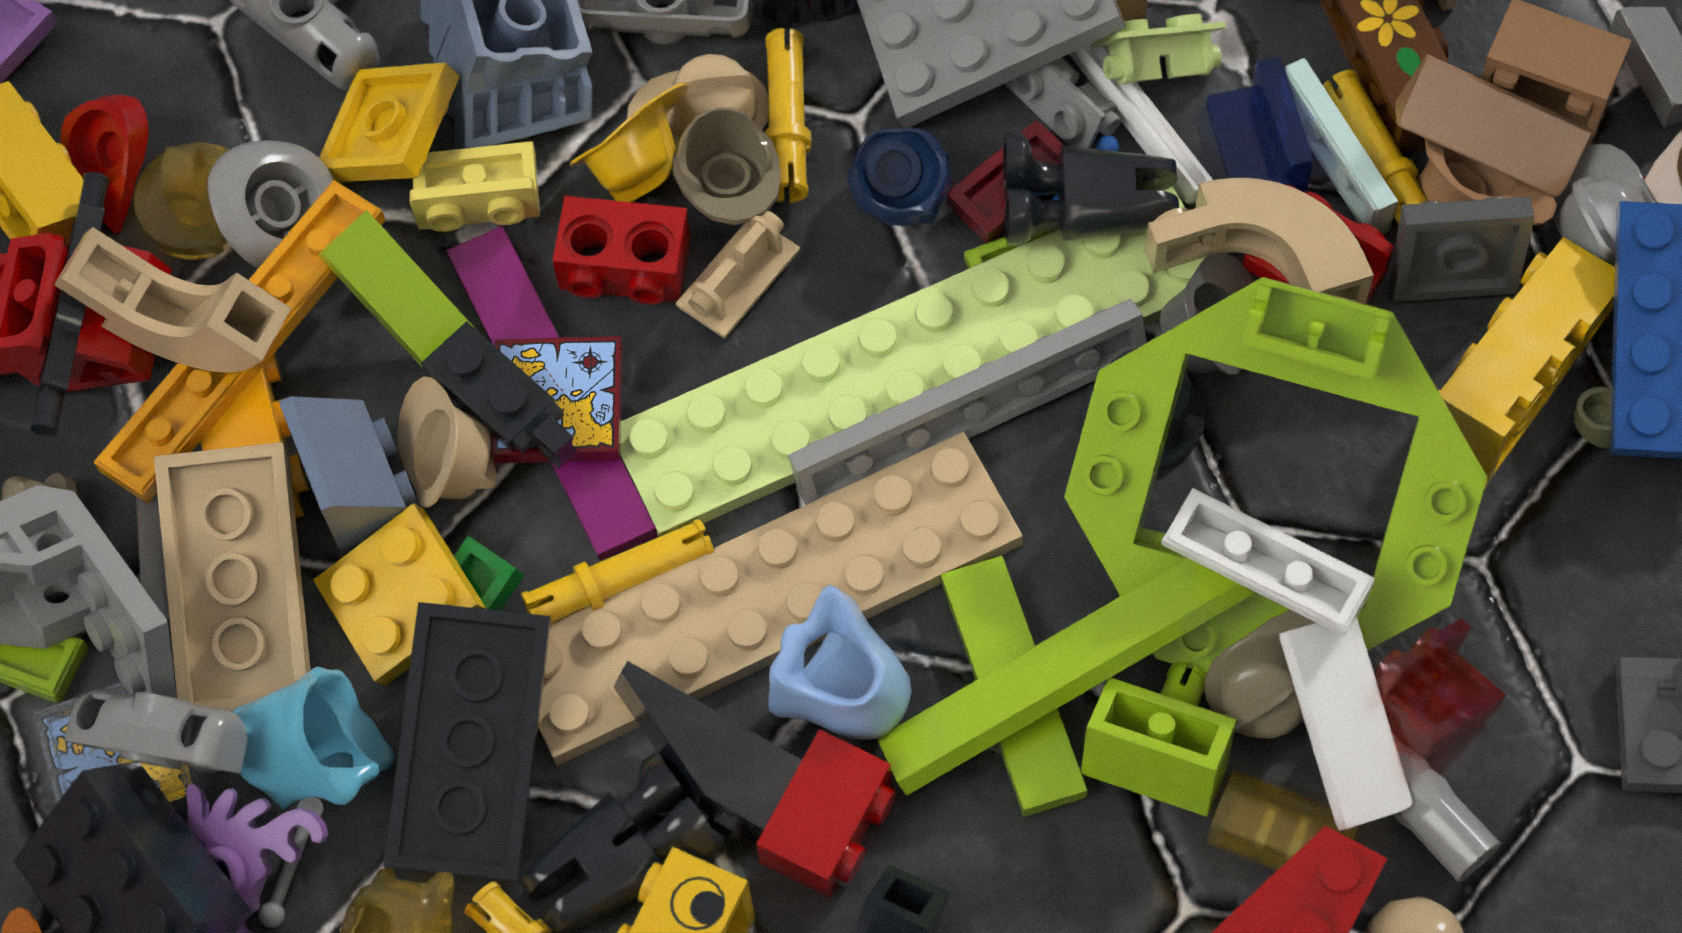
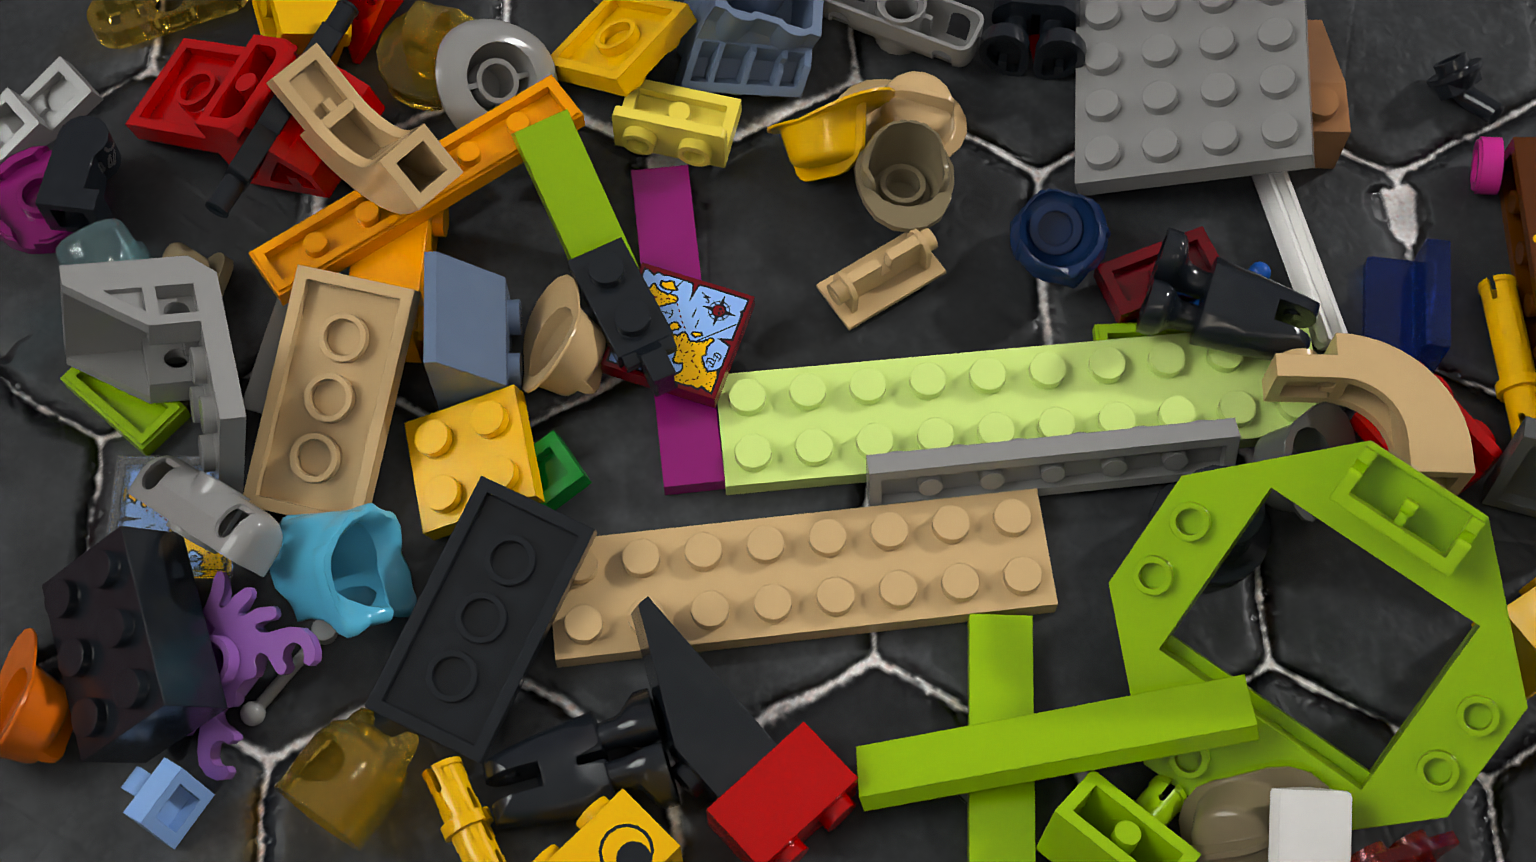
camera: 15 degrees right, 0 degrees up
yellow pin [521,519,715,624] -> none
red brick [552,196,692,305] -> none
yellow pin [764,28,811,203] -> none
light blue piece [768,585,912,740] -> none
light grey hinge [1004,57,1121,149] -> none
yellowish green hinge [1091,14,1227,85] -> none
white slope [1161,488,1375,636] -> none
light aqua tile [1279,58,1398,234] -> none

